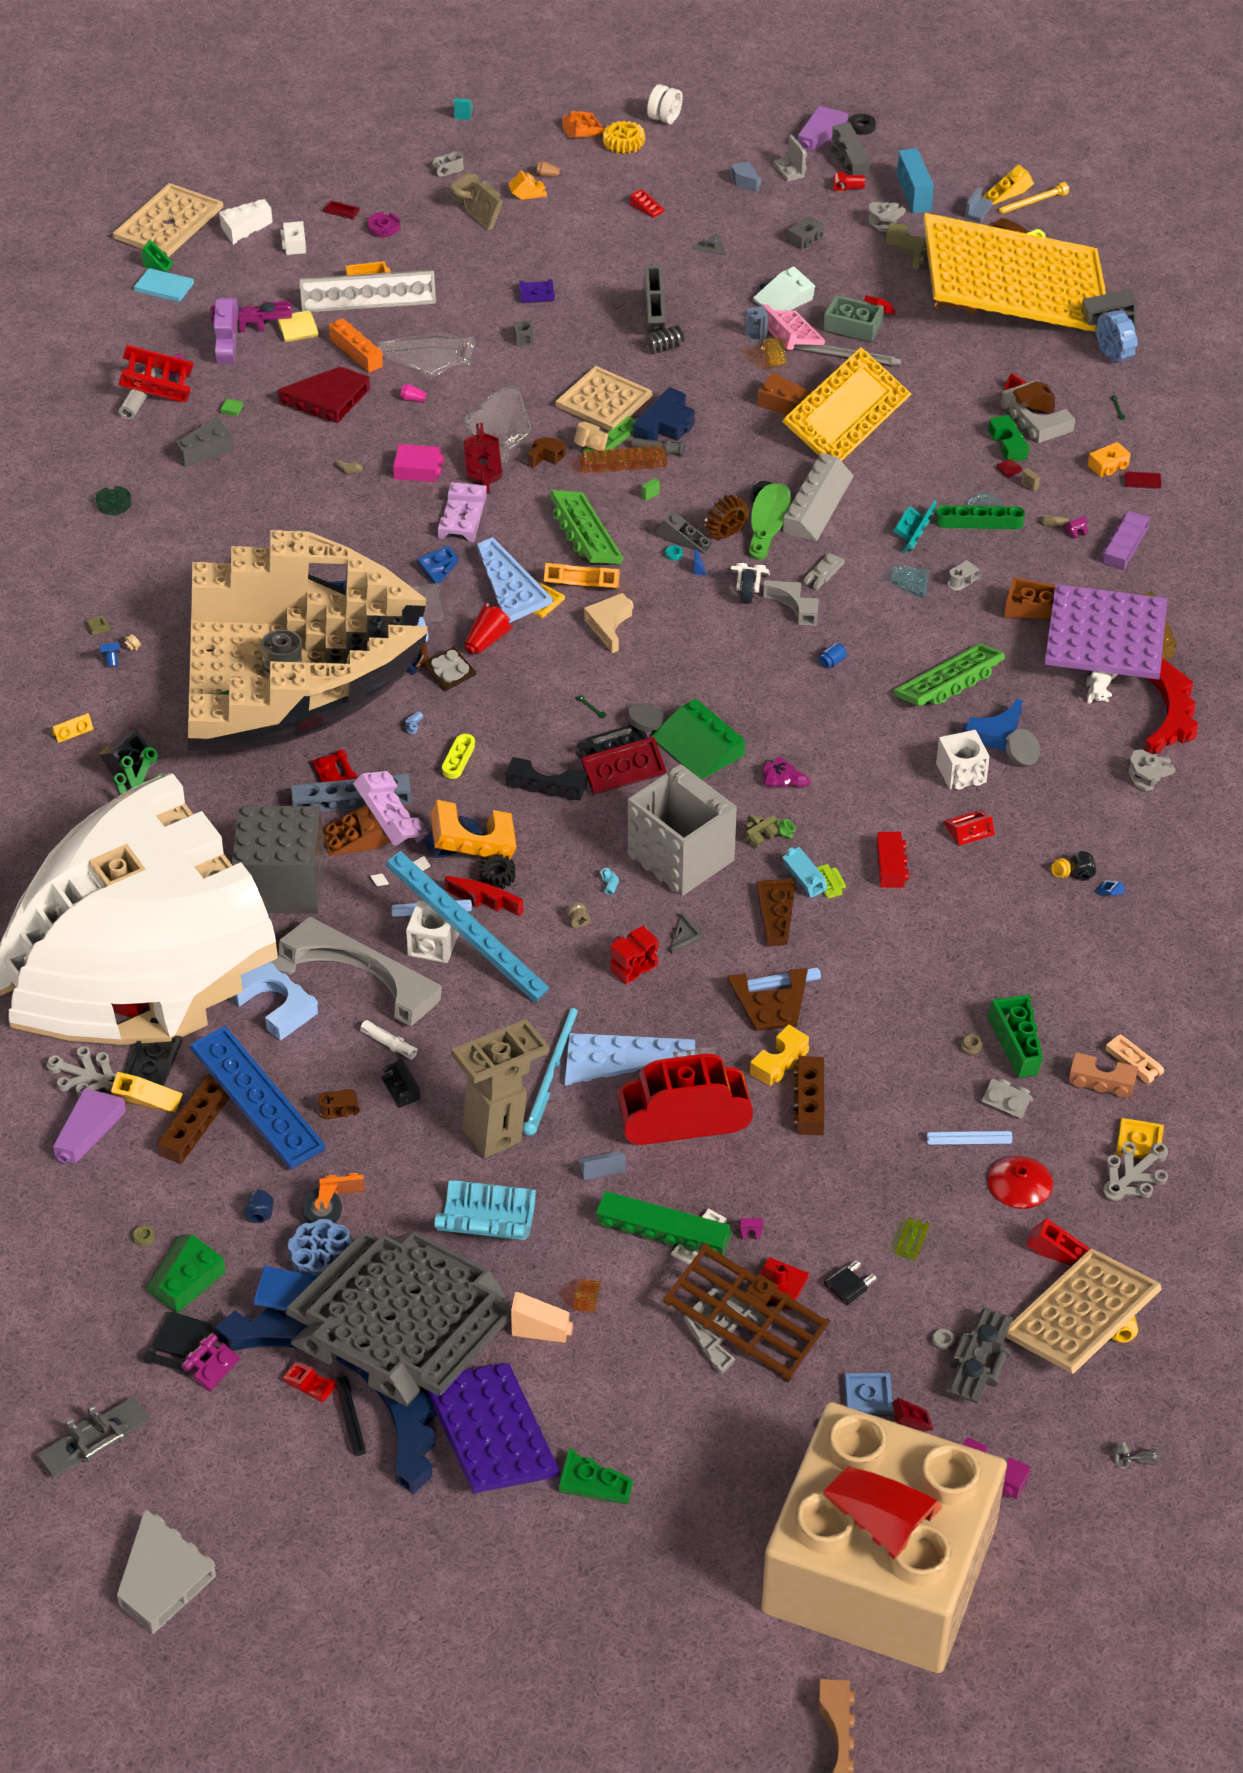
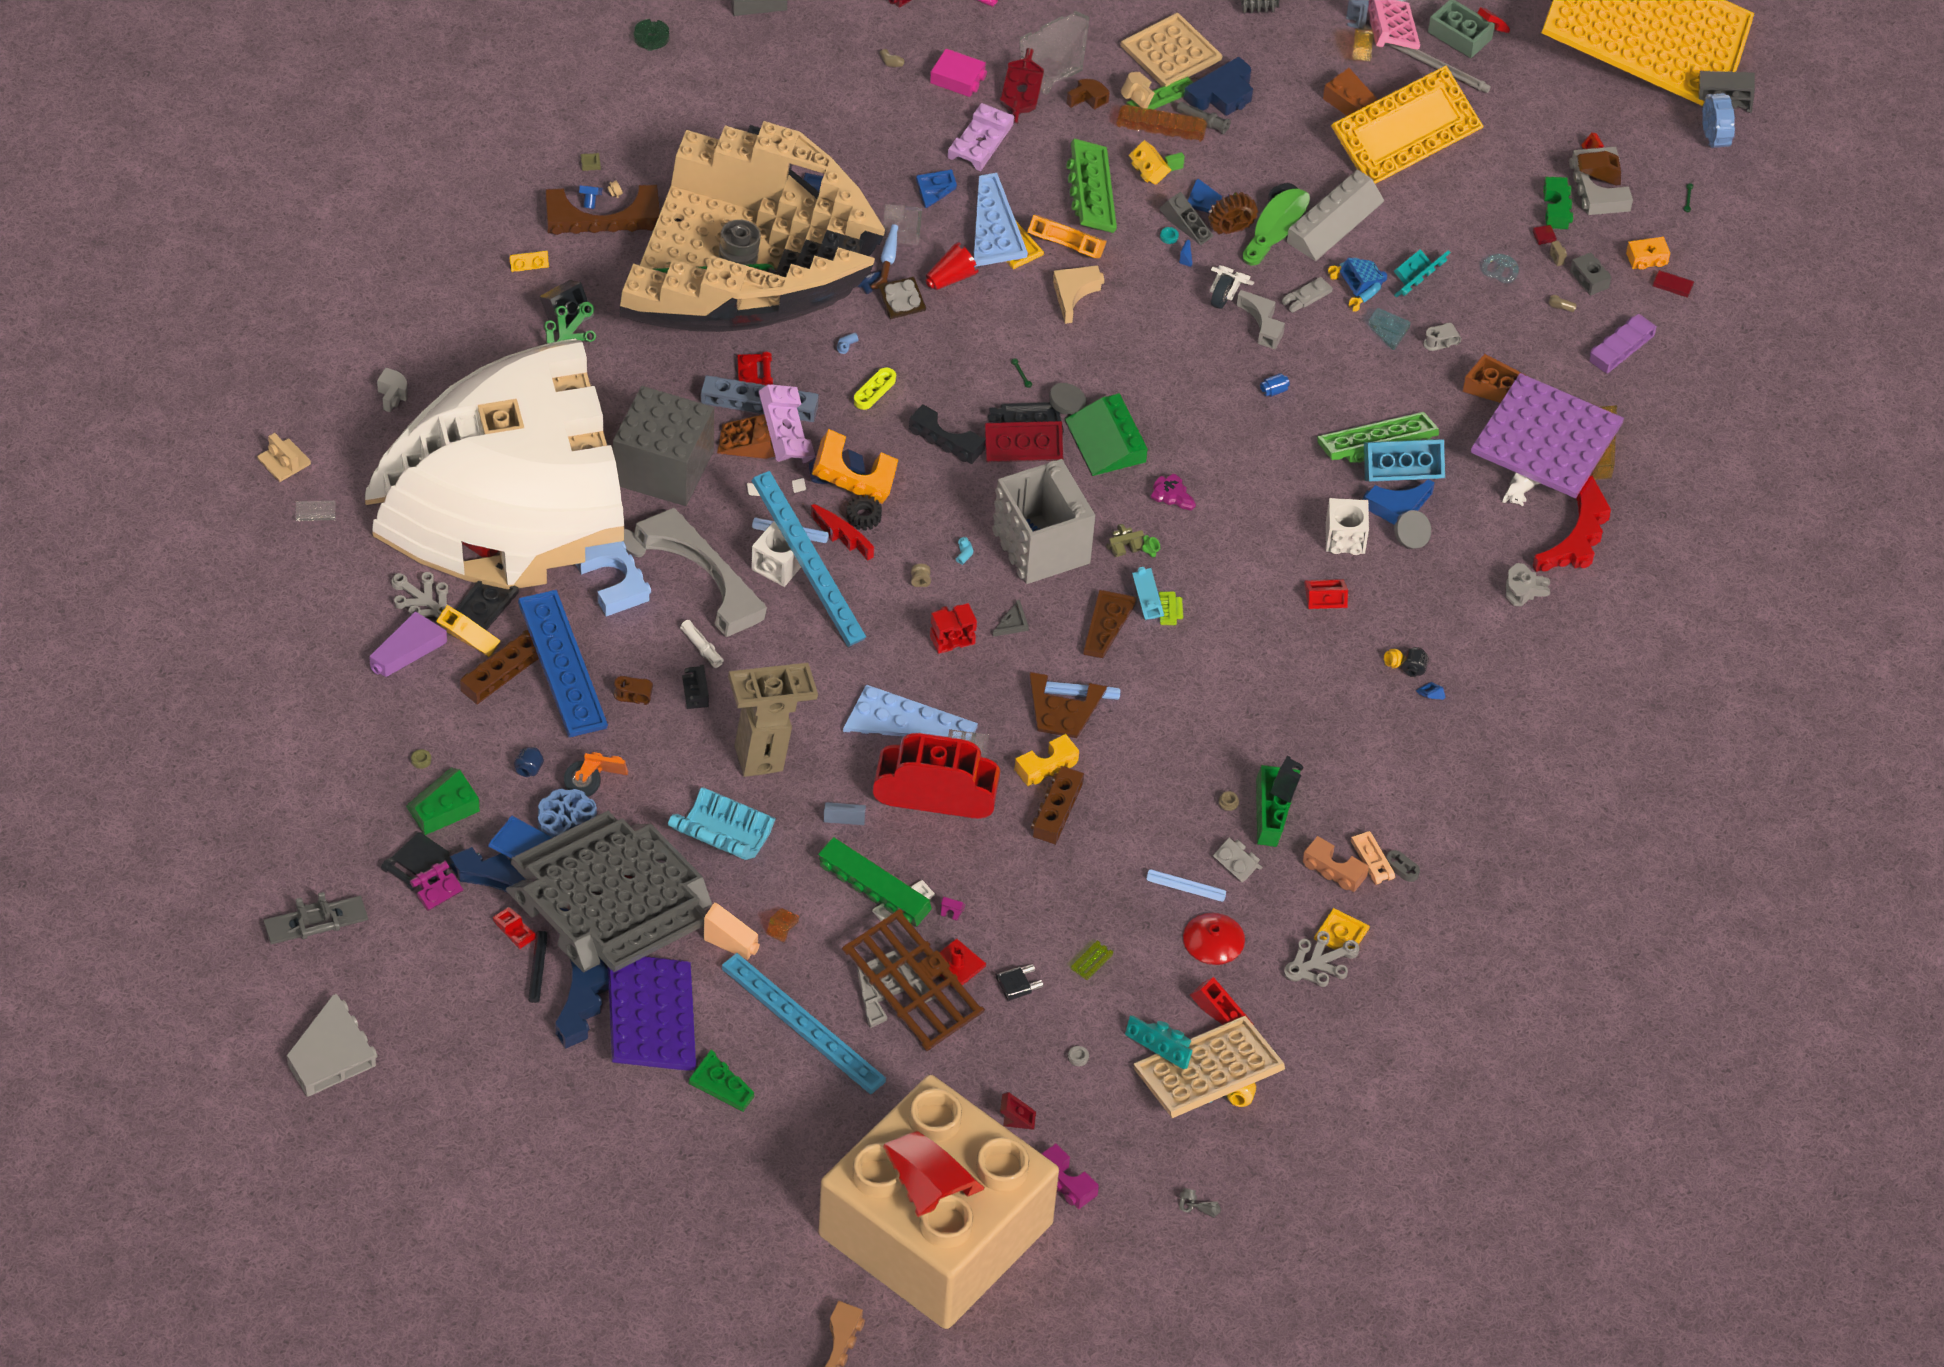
camera: 15 degrees right, 5 degrees up
medium azure bar [522,1008,578,1136] -> none
medium blue tile [844,1373,893,1415] -> none
red brick [876,832,909,888] -> none
green beam [936,505,1025,530] -> none
dark grey piece [947,1307,1013,1404] -> none
magenta tile [1063,516,1088,539] -> none
none -> reddish brown arch [546,185,660,235]
none -> dark azure plate [722,953,886,1095]
none -> teal bracket [1125,1015,1193,1069]
none -> yellow brick [1129,140,1171,184]
none -> blue wing [1188,179,1223,213]
none -> black hinge [1270,755,1304,803]
none -> torso [1328,257,1387,311]
none -> dark azure brick [1364,439,1445,481]
none -> dark grey beam [1386,850,1420,882]
none -> dark grey brick [1570,252,1611,296]

